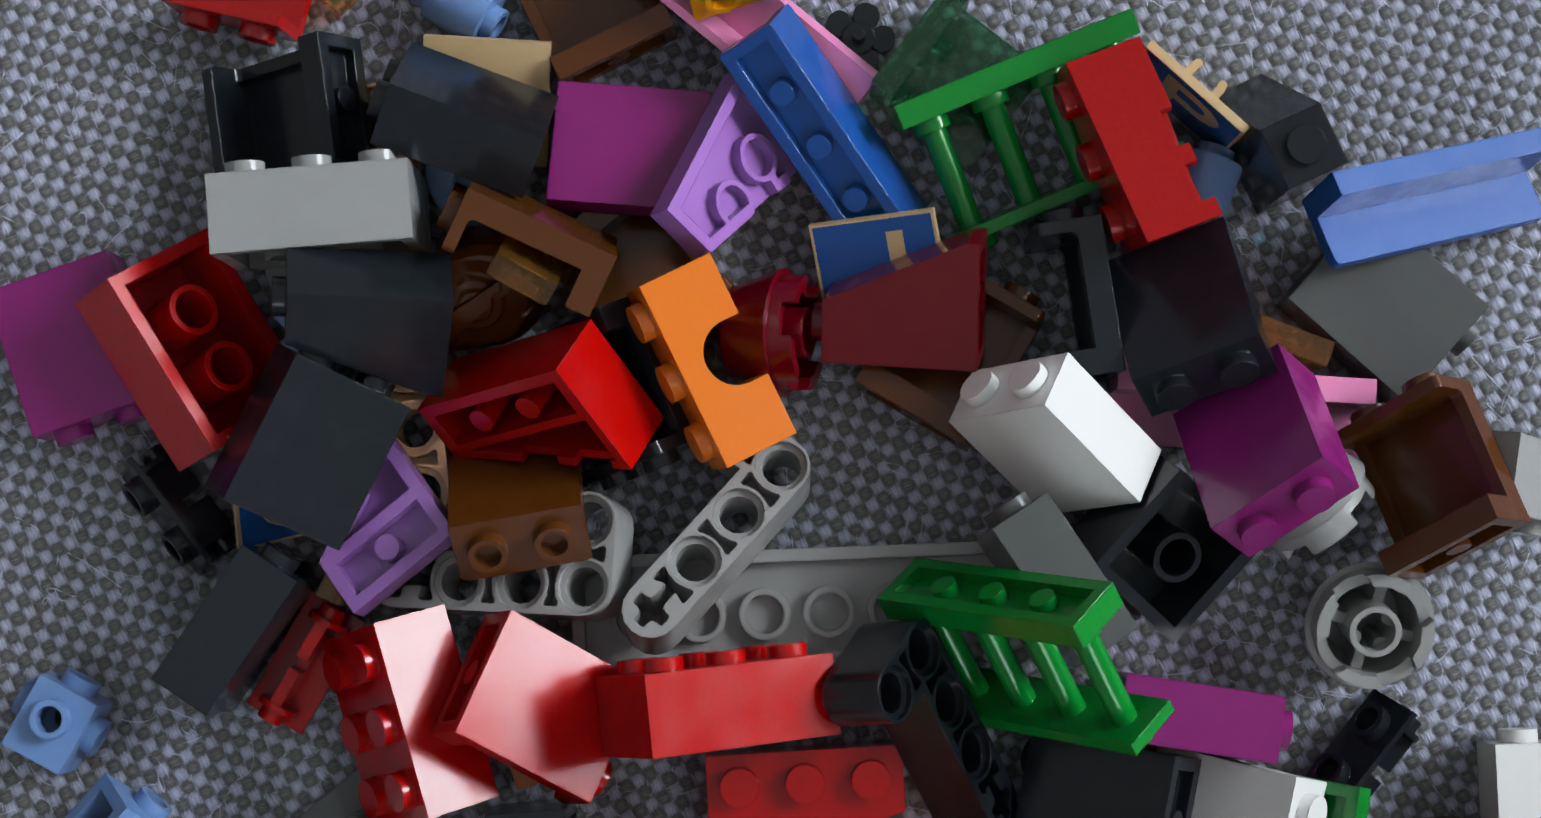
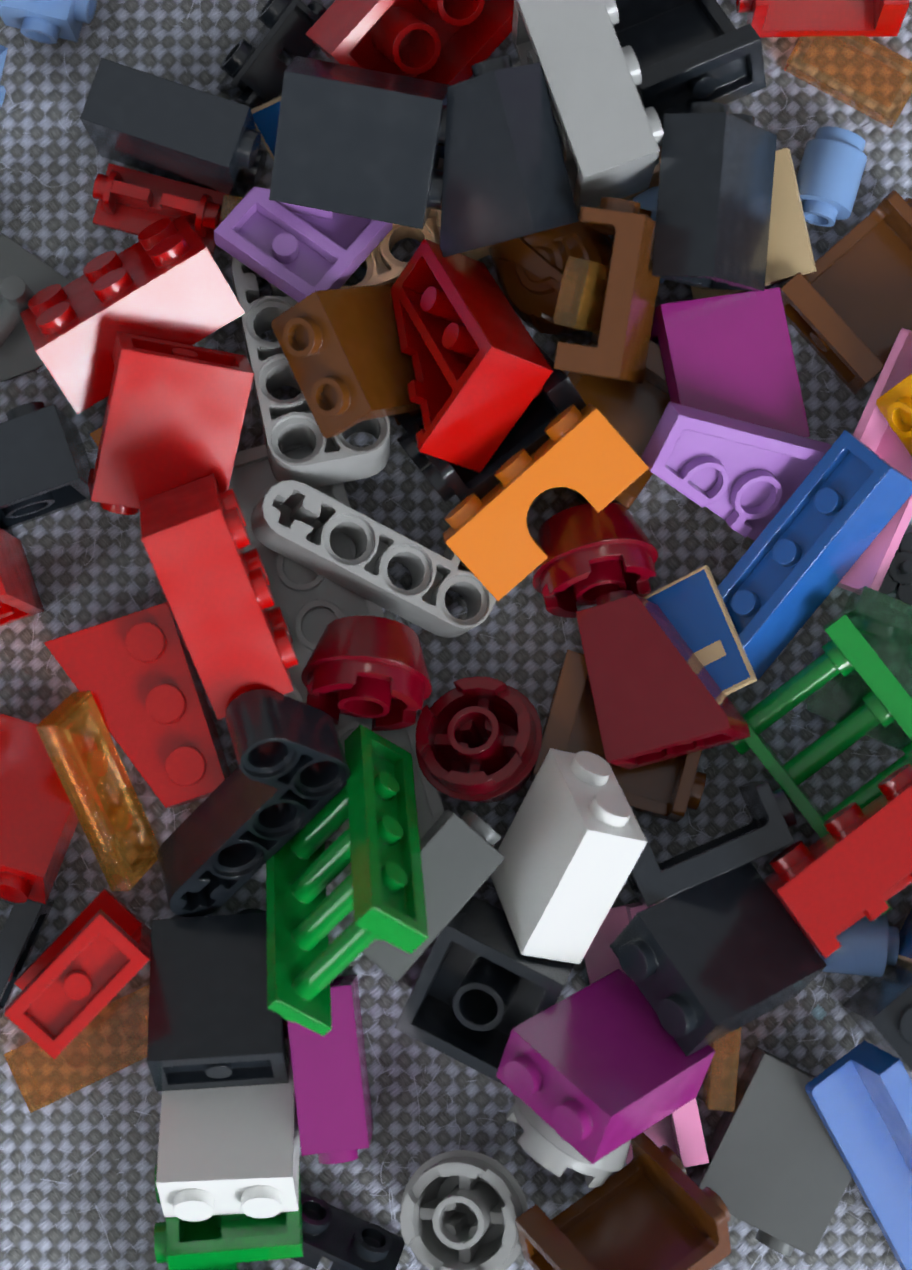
camera: 75 degrees right, 0 degrees up
none -> dark red cone [301,615,432,731]
none -> dark red cone [416,676,542,803]

